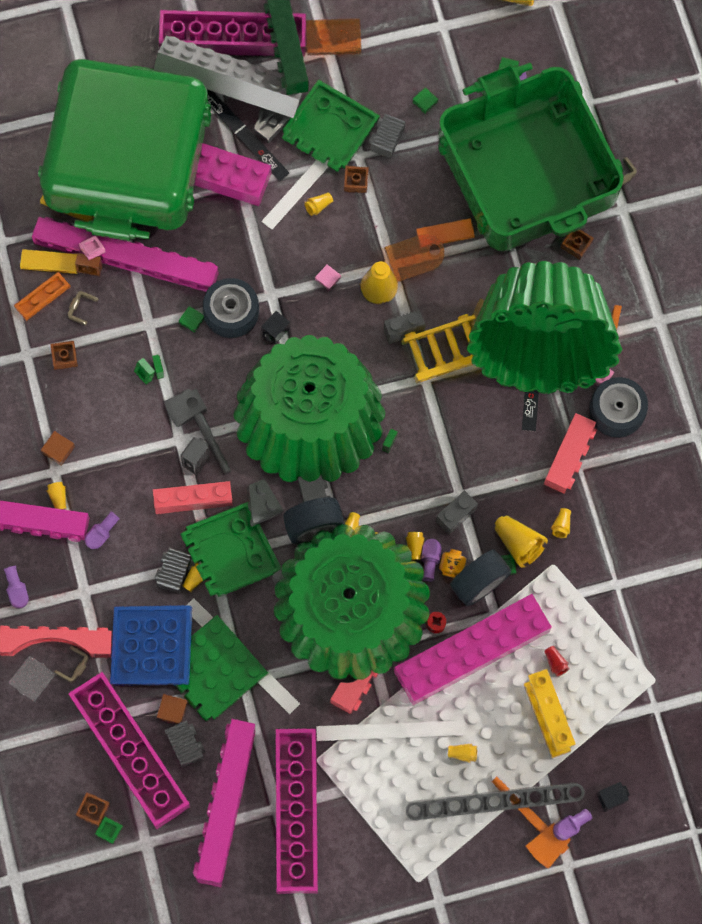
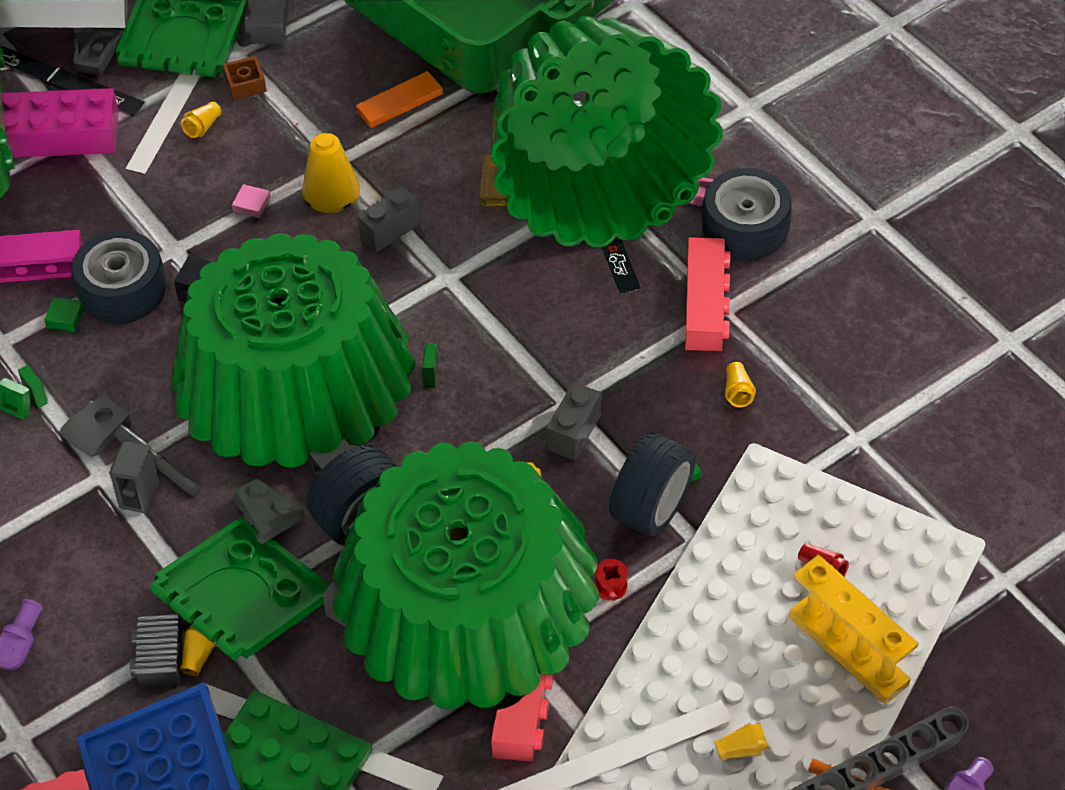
camera: 15 degrees left, 20 degrees down
coral brick [153,481,233,514] -> none
clear orange tile [384,234,445,283] -> none
dark pink brick [394,594,552,706] -> none
yellow fence [401,314,475,384] -> none
medium lavender arm [421,539,442,581] -> none
light orange head [439,549,467,578] -> none
yellow cone [495,516,548,568] -> none
black brick [596,782,630,812] -> none

